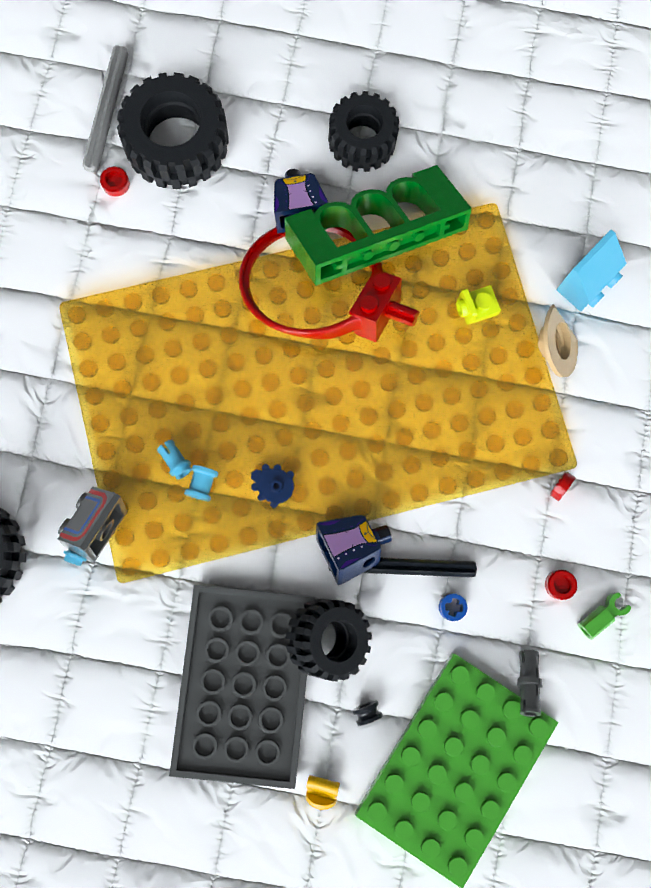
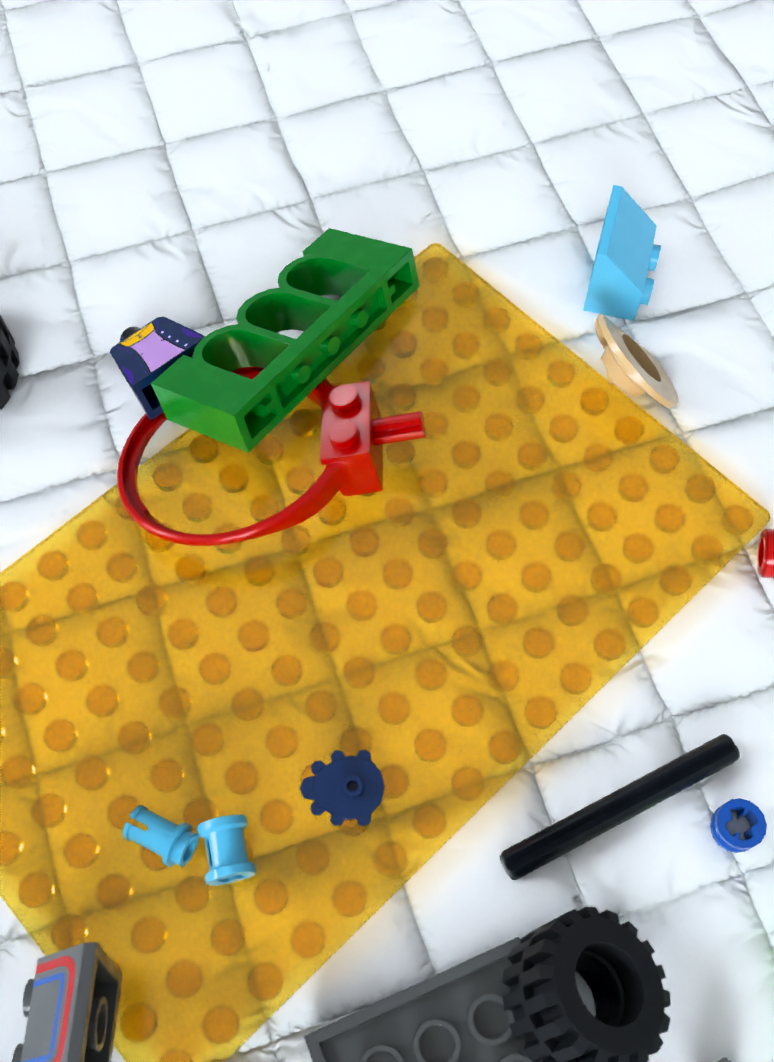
camera: 20 degrees left, 15 degrees down
dark blue torso [316,515,392,586] -> none
black tyre [328,91,399,172] -> none
neon yellow bracket [456,285,501,325] -> none

